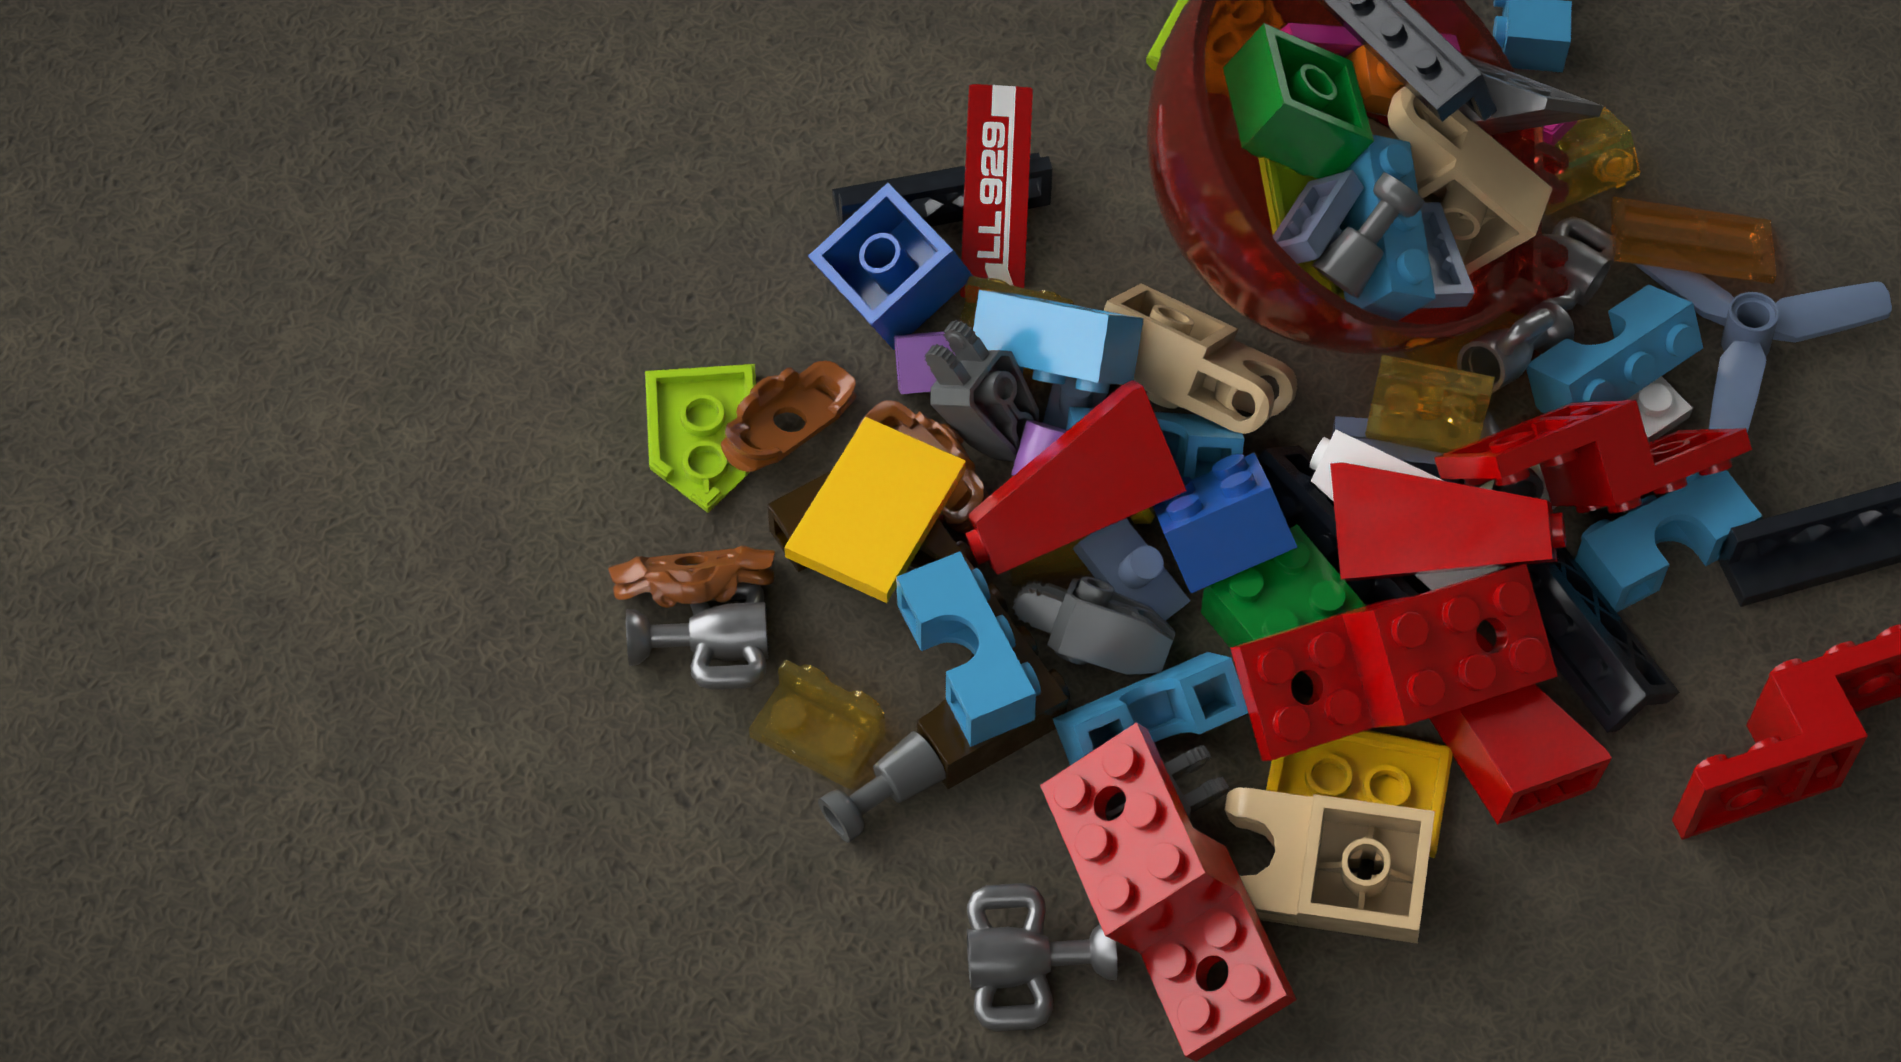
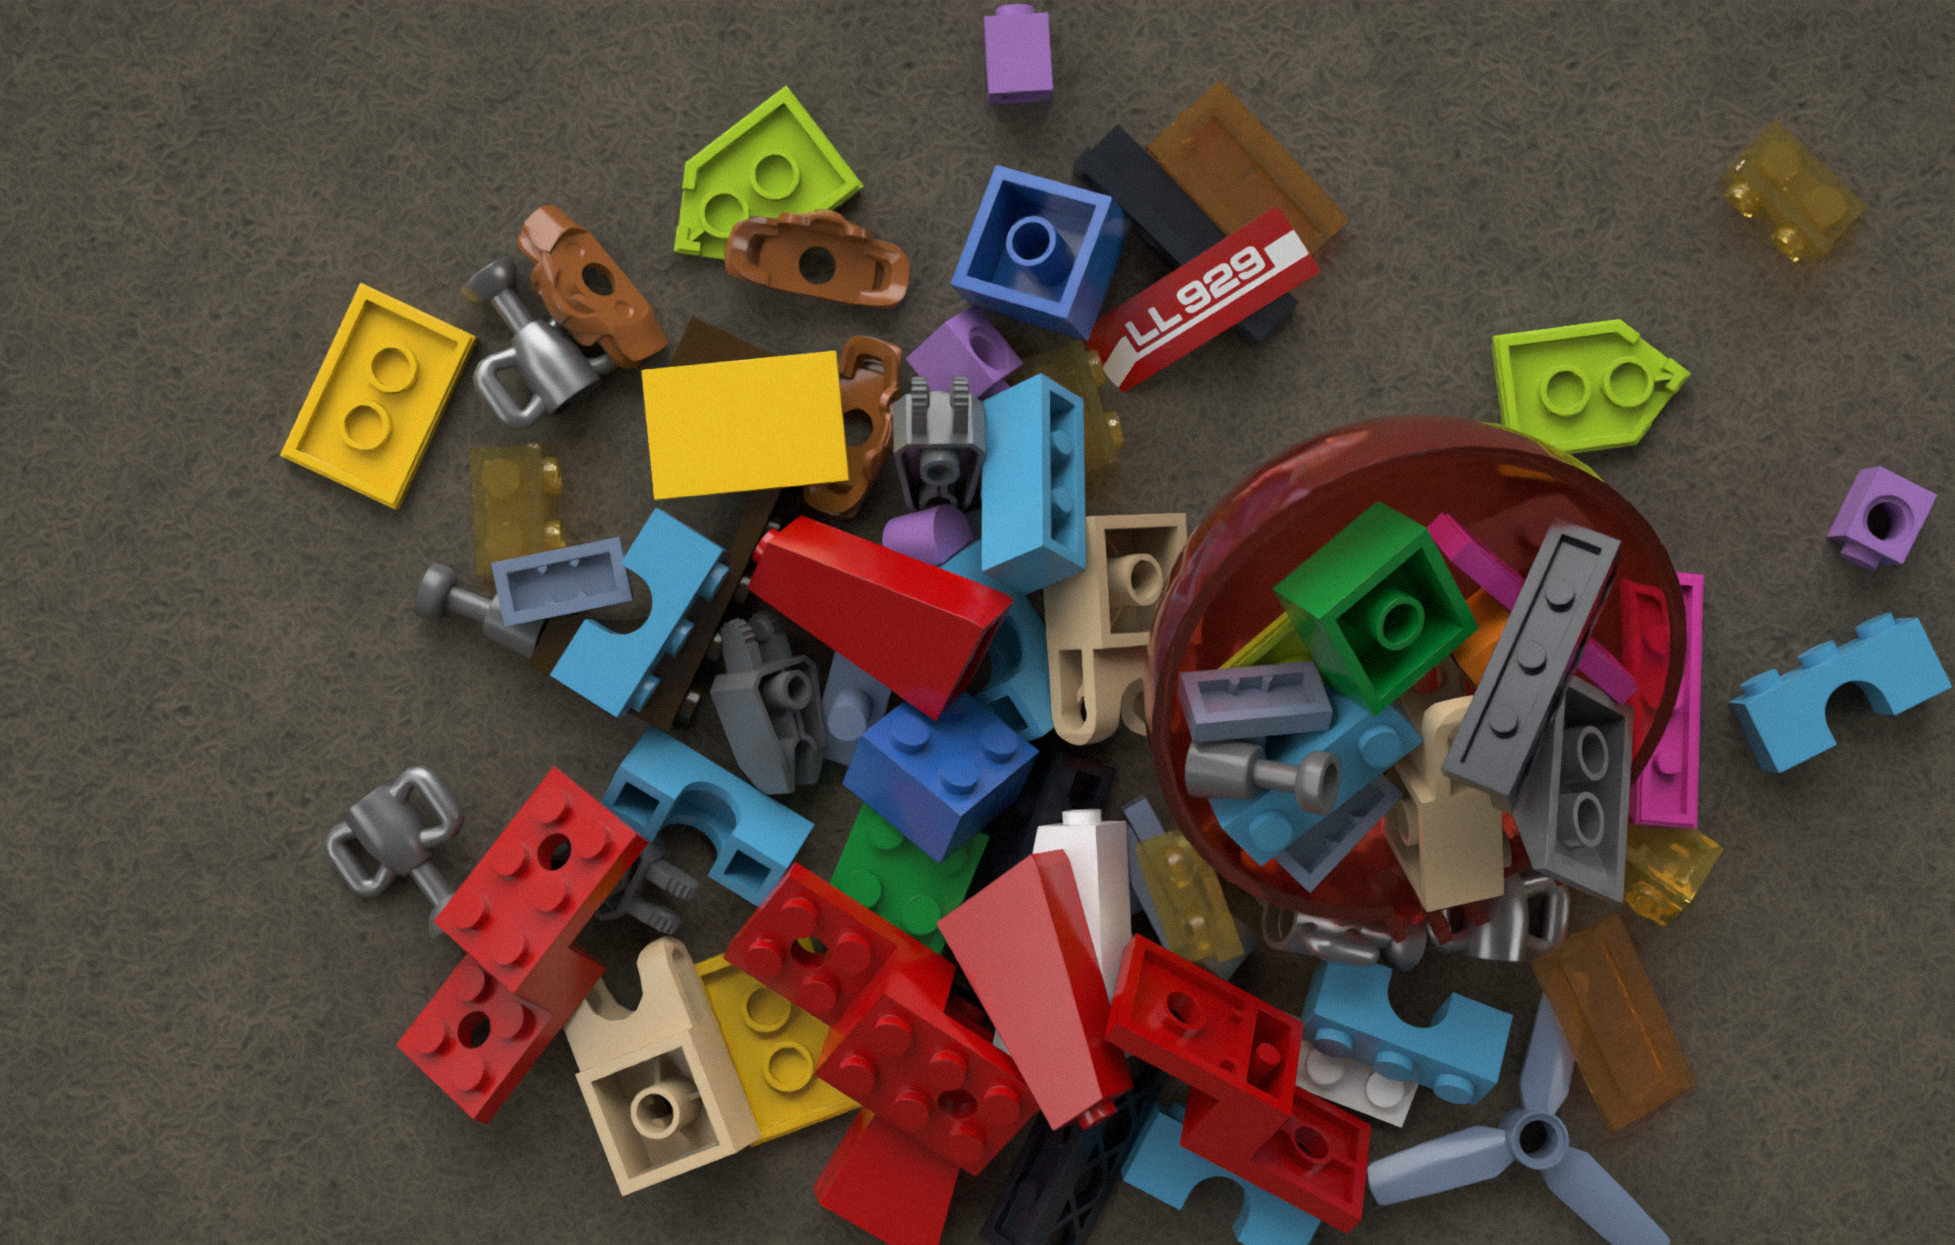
camera: 55 degrees right, 30 degrees up
none -> yellow tile [280,283,479,510]
none -> sand blue tile [491,537,635,627]
none -> medium lavender brick [984,4,1053,105]
none -> clear orange piece [1145,80,1349,258]

